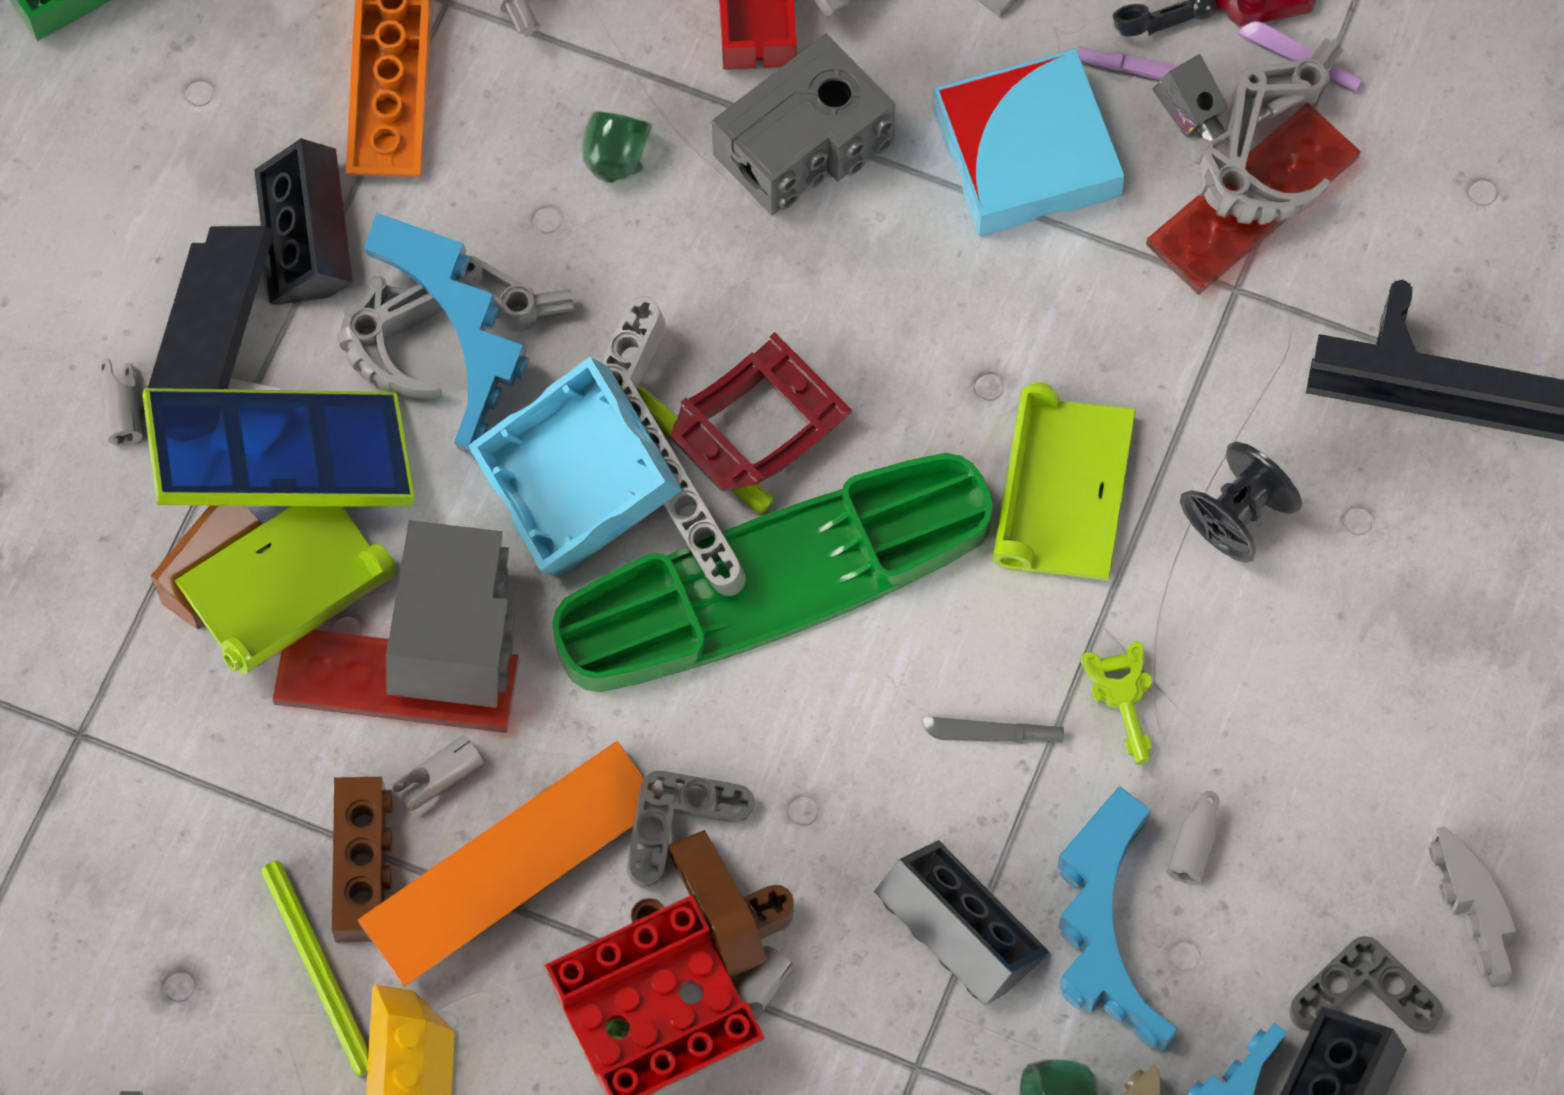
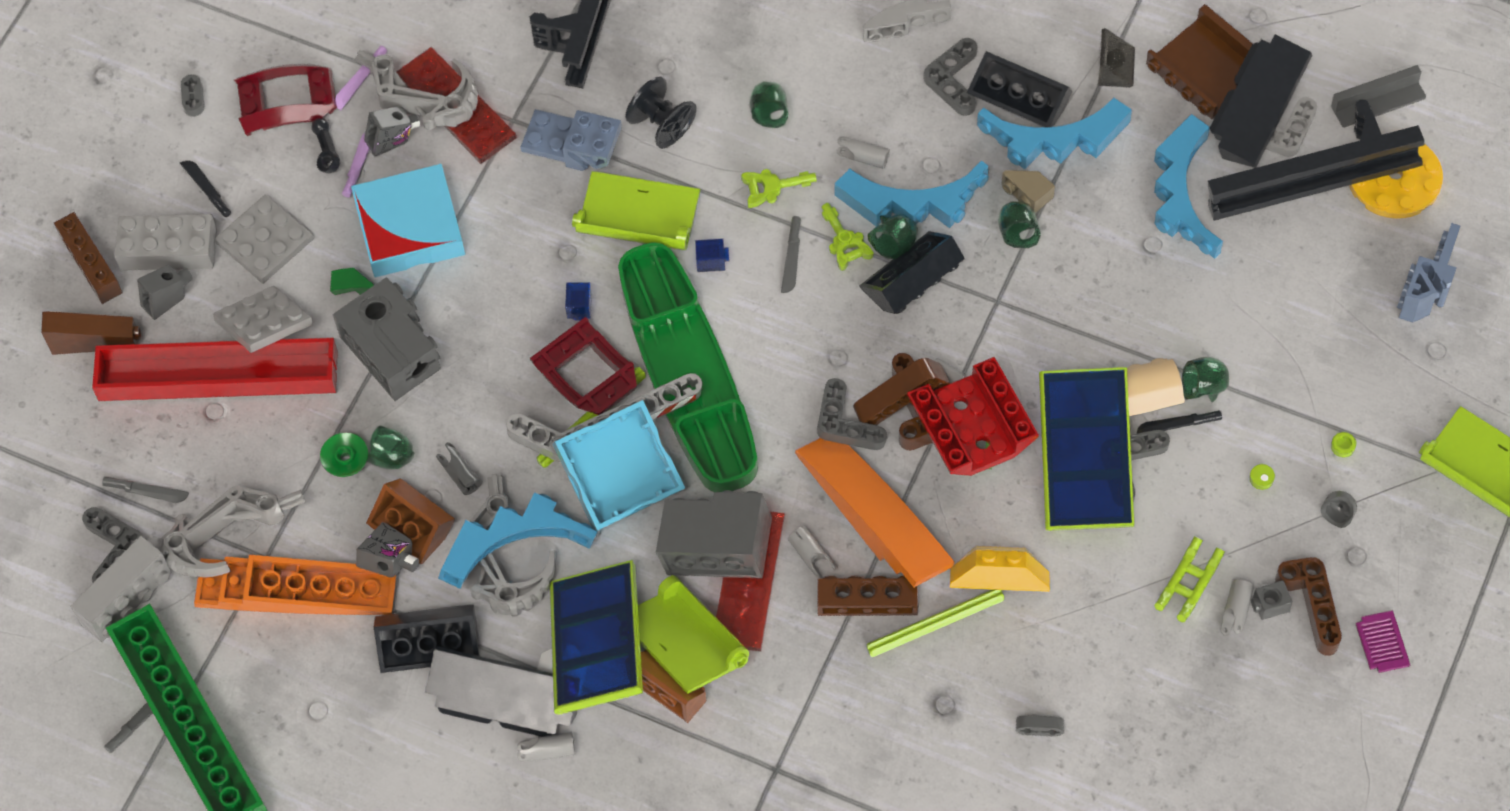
camera: 85 degrees left, 5 degrees down
none -> green dish [320,432,369,477]
none -> green slope [330,268,374,295]
none -> dark grey torso [356,522,419,578]
none -> dark orange slope [366,478,455,564]
none -> dark grey piece [436,442,481,495]
none -> sand blue piece [520,109,622,171]
none -> clear blue brick [565,282,592,321]
none -> clear blue brick [695,239,729,272]
none -> clear green piece [749,81,789,128]
none -> lime piece [821,203,874,271]
none -> clear green piece [867,214,918,259]

